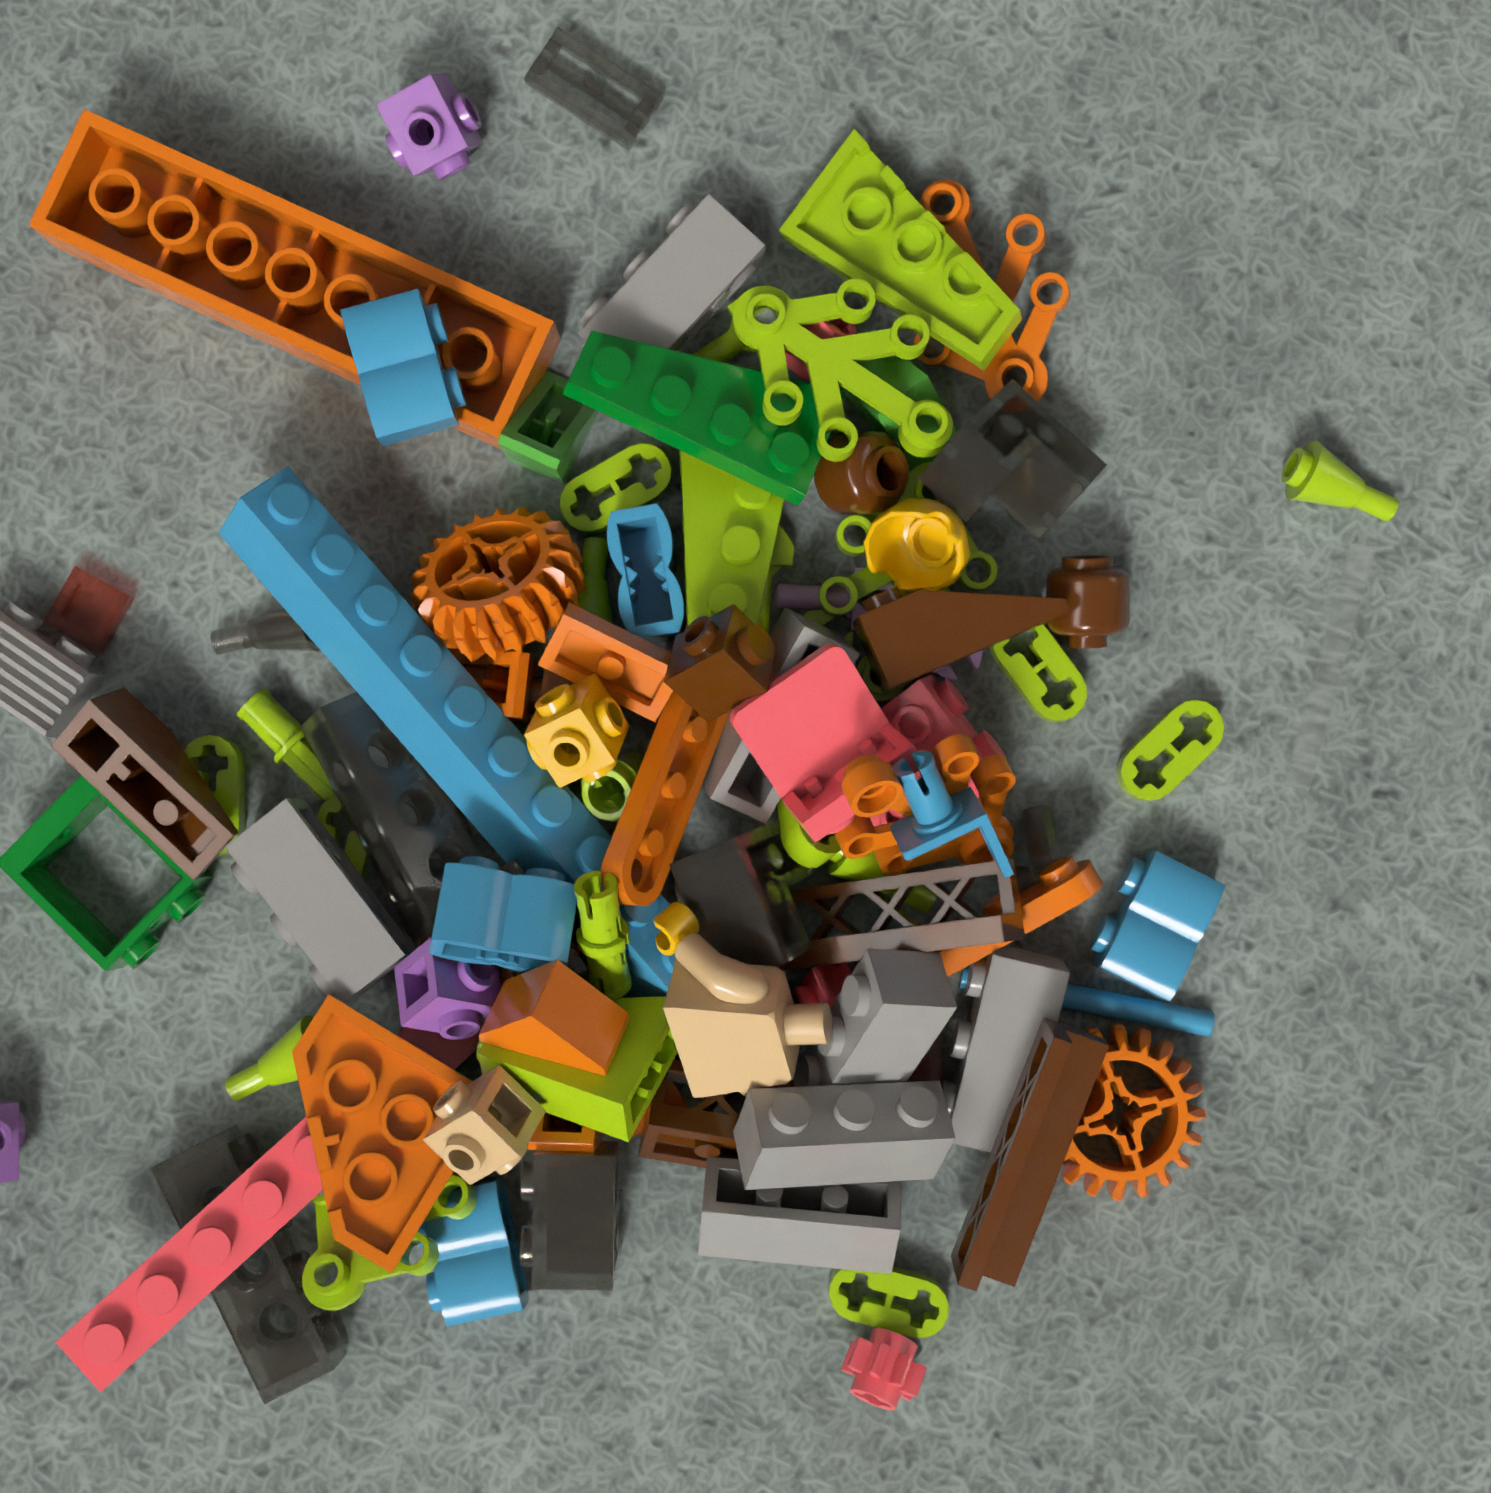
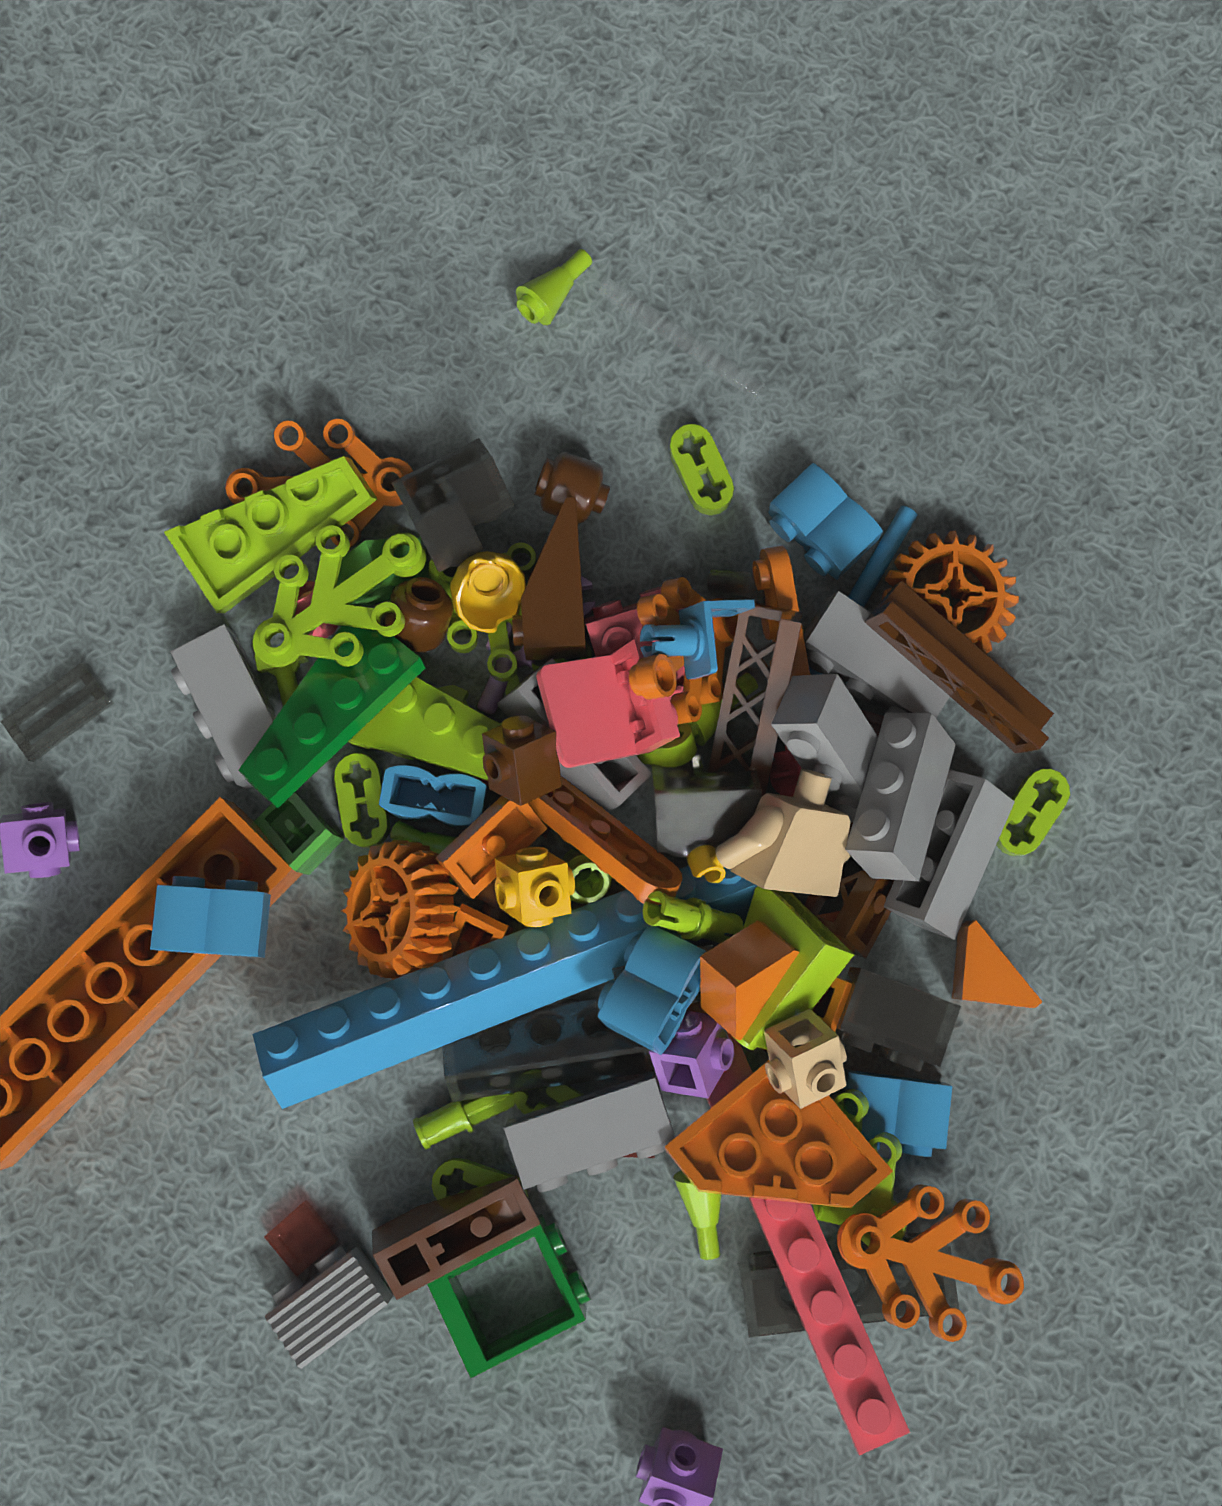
camera: 70 degrees left, 5 degrees down
clear smoke cone [210,603,321,655] -> none
coral gear [841,1328,927,1411] -> none
lime beam [990,624,1087,722] -> none
none -> orange plant [837,1184,1024,1342]
none -> orange slope [952,920,1042,1008]

